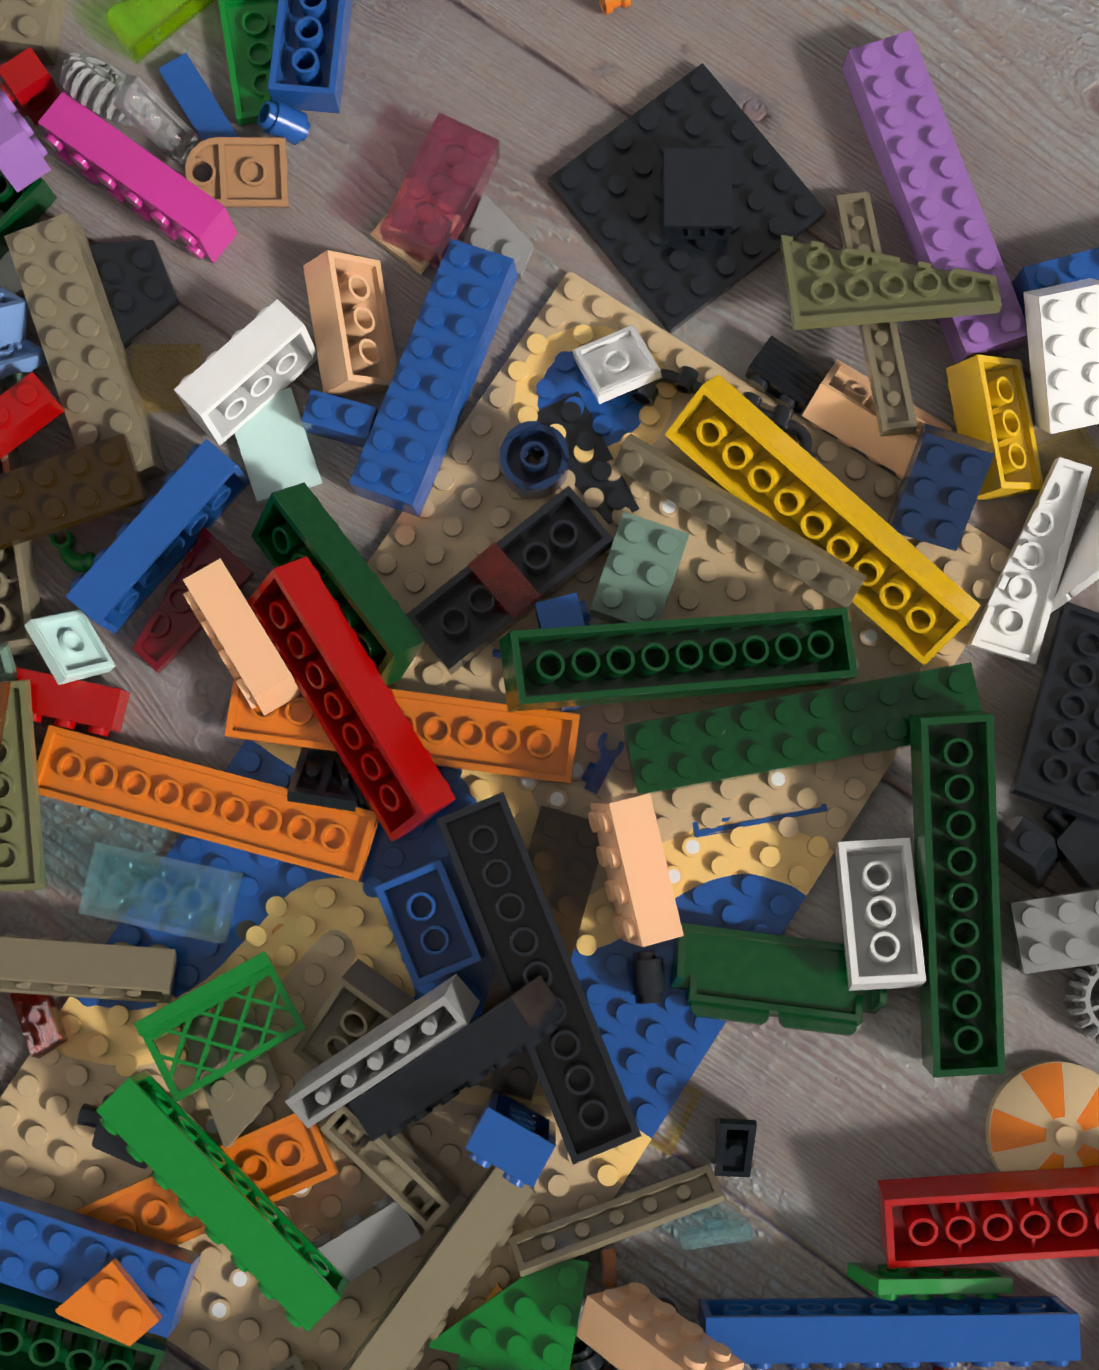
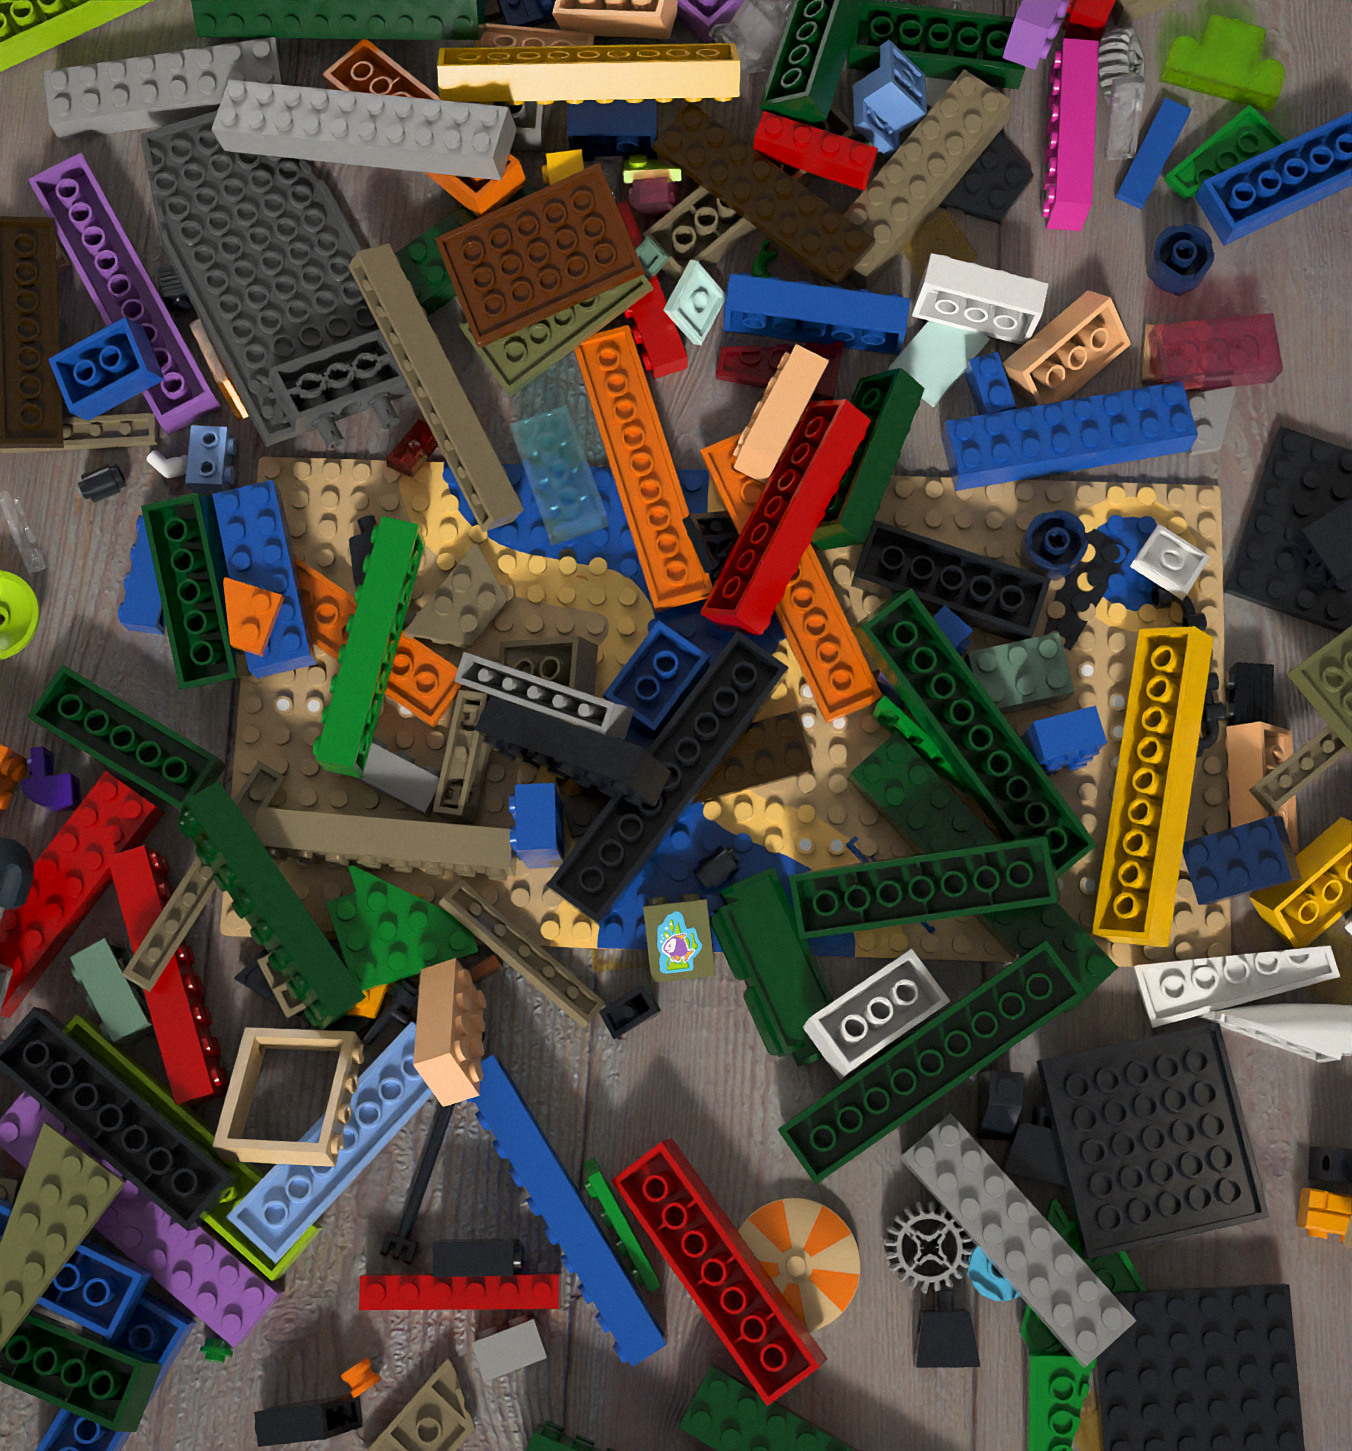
camera: 60 degrees right, 5 degrees down
green fence [134,951,306,1102] -> none
medium nougat plate [185,137,289,208] -> none
blue brick [258,100,310,145] -> none
clear red plate [468,542,541,620] -> none
clear blue plate [581,732,624,796] -> none
light nougat brick [588,793,684,947] -> none
dark tan plate [613,434,867,608] -> none
clear light blue plate [677,1217,754,1251] -> none
none -> olive panel [643,893,715,983]
none -> dark green brick [789,834,1061,940]
none -> green wing [872,695,970,797]
none -> blue brick [1020,706,1107,777]
none -> dark blue brick [1146,224,1215,296]

